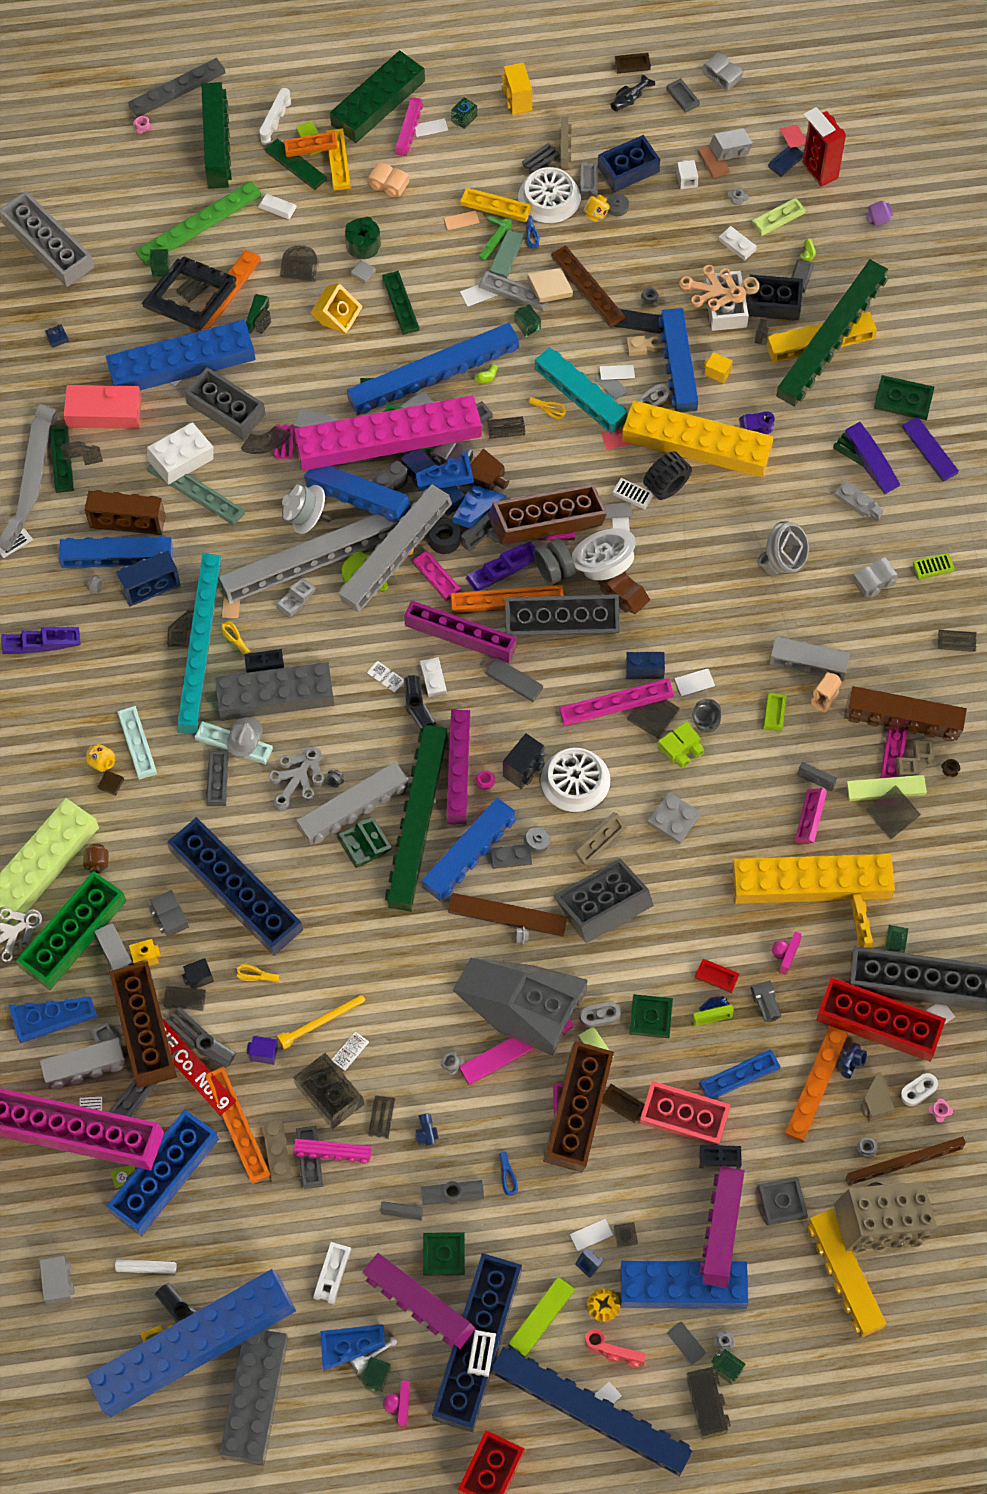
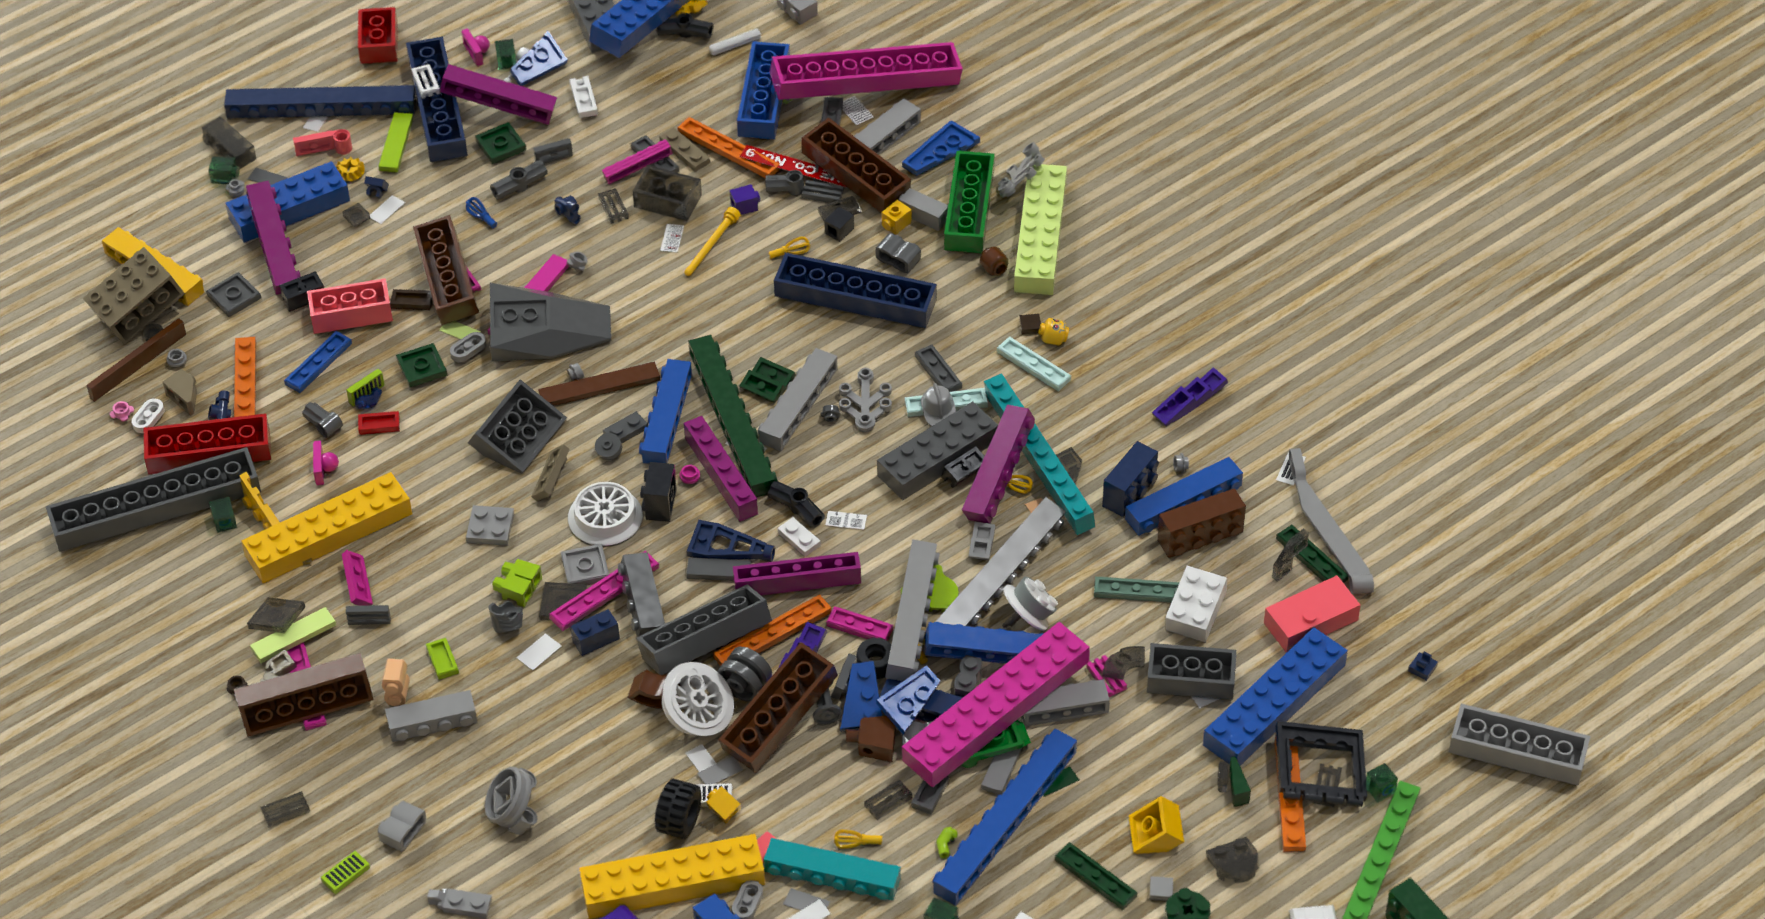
camera: 150 degrees right, 15 degrees down
light grey tile [90,1022,117,1044] -> none
none -> light grey tile [561,544,609,588]
none -> dark grey brick [618,552,665,637]
none -> dark blue plate [687,520,775,562]
none -> yellow brick [706,786,741,823]
none -> magenta brick [962,405,1035,524]

